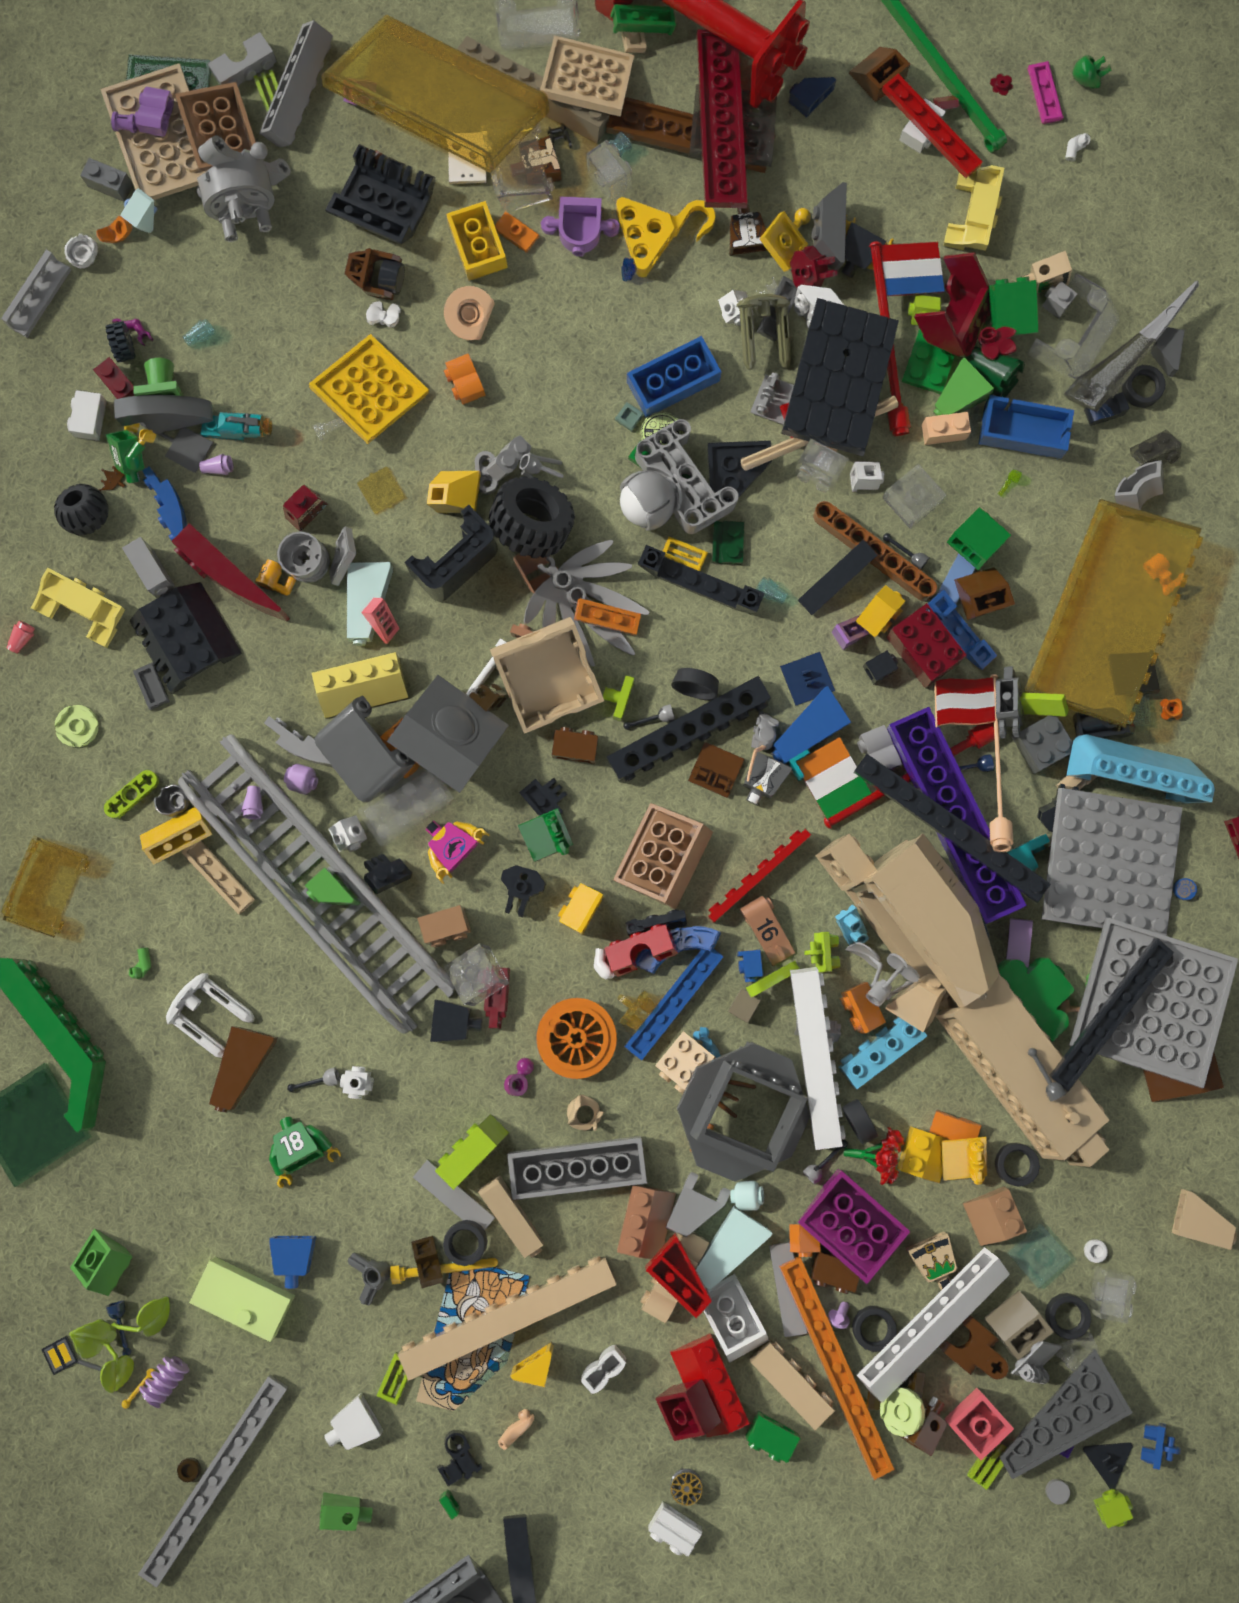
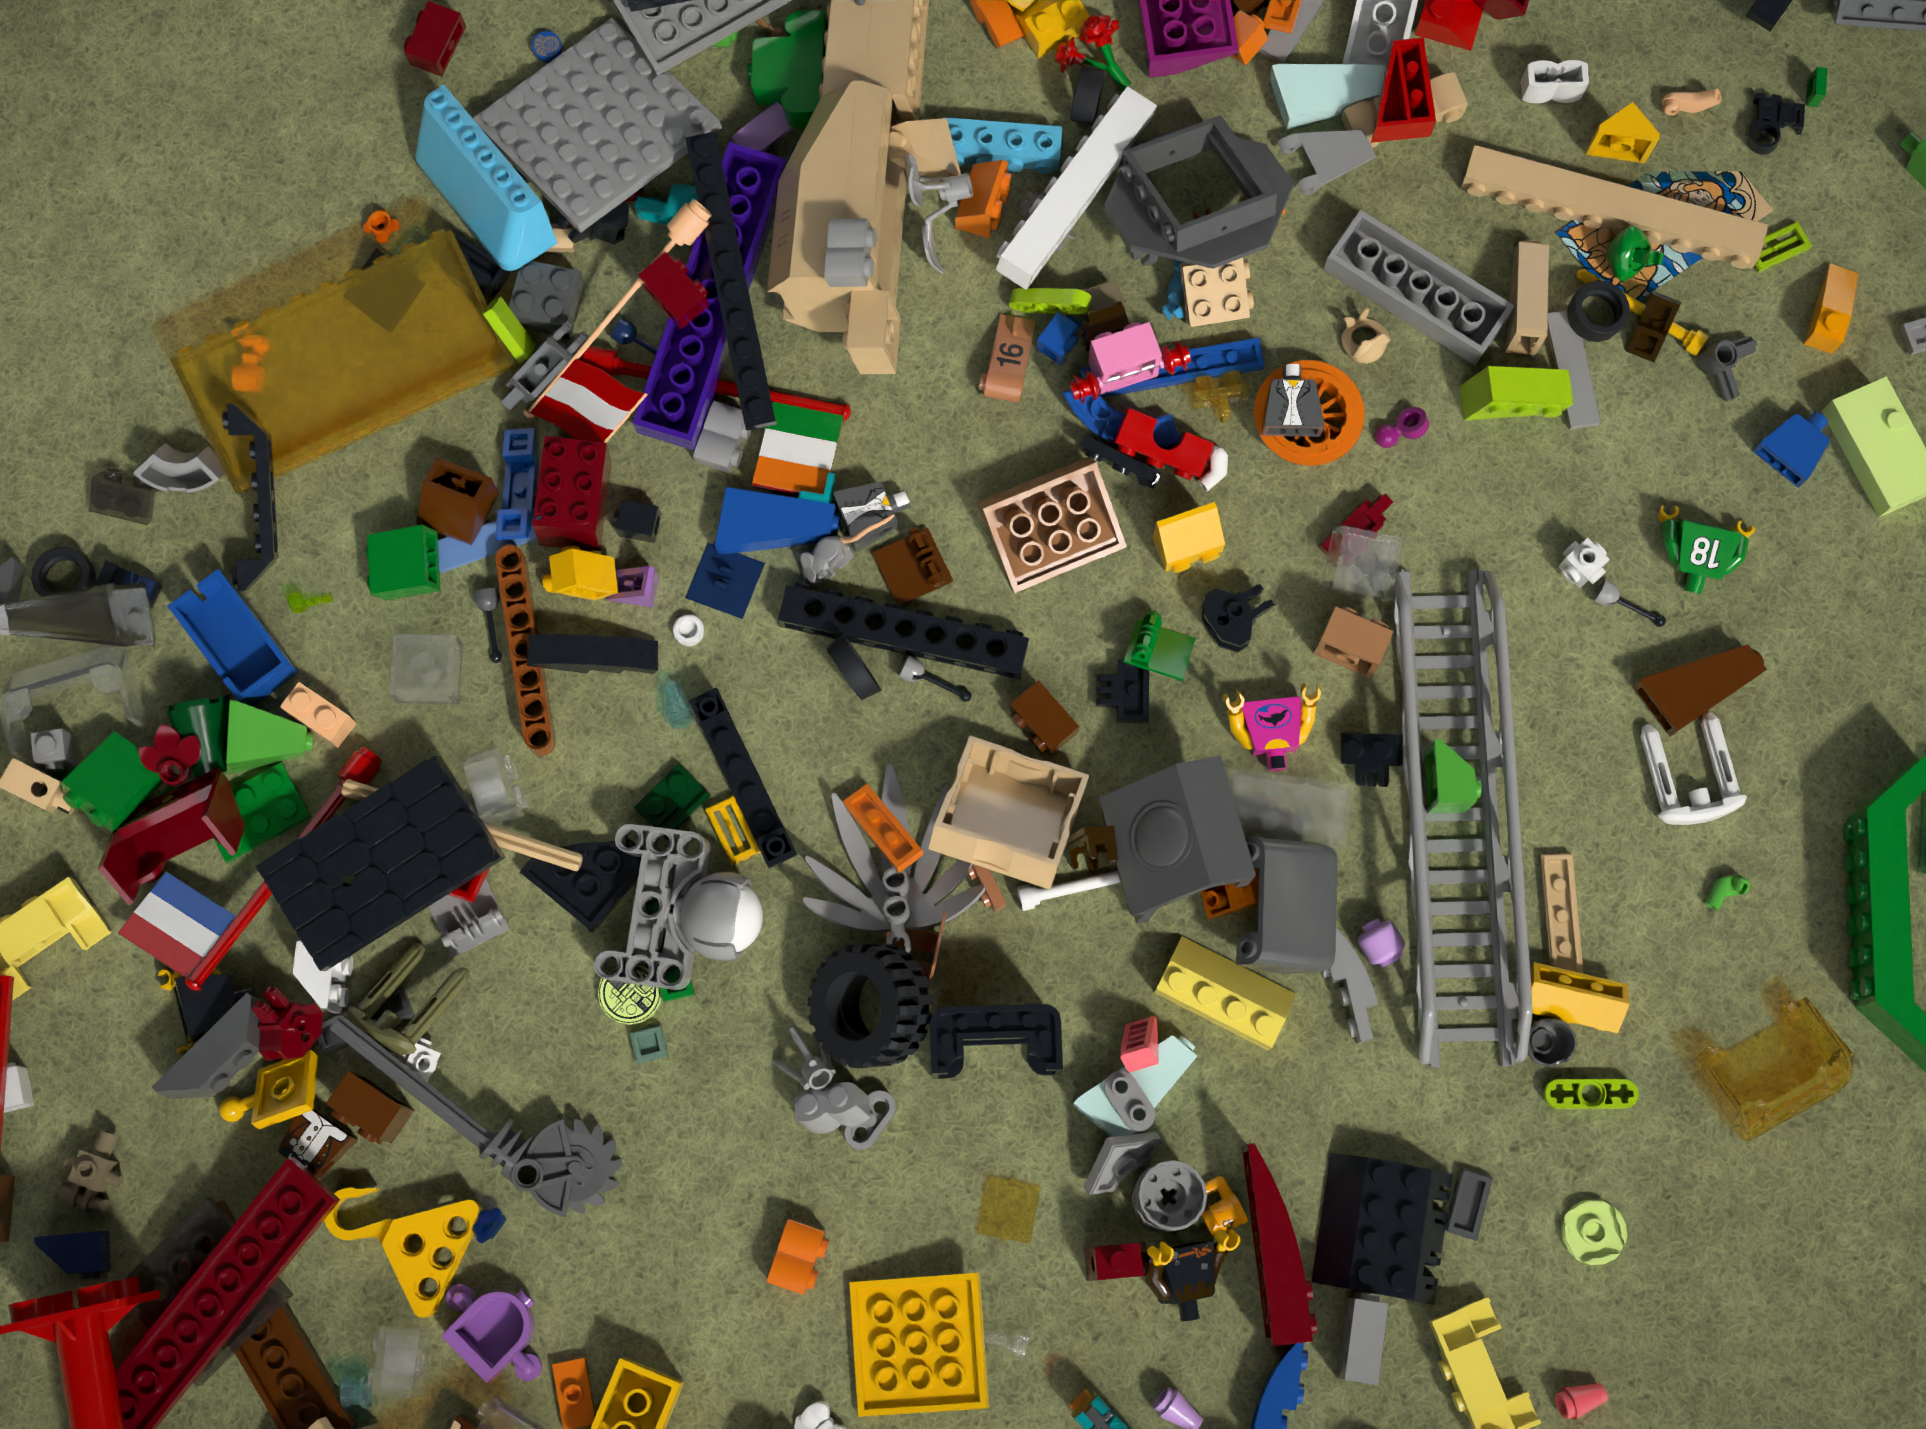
camera: 140 degrees left, 5 degrees down
lavender cone [241,786,263,819] -> none
white torso [325,1393,383,1450] -> none
white brick [329,816,367,852] -> none
yellow slope [427,471,481,513] -> none
black torso [430,999,482,1042] -> none
light nougat hat [444,286,495,340] -> none
lime tile [603,676,634,722] -> none
nougat slope [617,1184,676,1259] -> none
blue brick [627,336,721,418] -> none
red plate [708,829,811,923] -> none
light aqua head [730,1181,764,1211] -> none
hinge [803,1140,848,1185] -> none
lime hips [804,932,840,972] -> none
medium azure hips [835,904,869,945] -> none
white brick [850,462,884,492] -> none
lime brick [908,295,940,325] -> none
none -> dark tan piece [53,1129,124,1216]
none -> black slope [222,404,279,591]
none -> reddish brown brick [325,1071,414,1144]
none -> dark grey piece [329,1014,622,1217]
none -> dark red brick [638,252,709,330]
none -> white tile [673,614,705,646]
none -> light grey brick [824,218,877,287]
none -> bright pink brick [1069,322,1191,404]
none -> dark brown brick [1081,301,1130,352]
none -> light grey plate [1104,1071,1155,1132]
none -> torso [1144,1229,1240,1321]
none -> dark grey torso [1262,364,1324,437]
none -> green piece [1607,225,1664,282]
none -> light orange slope [1804,263,1858,354]

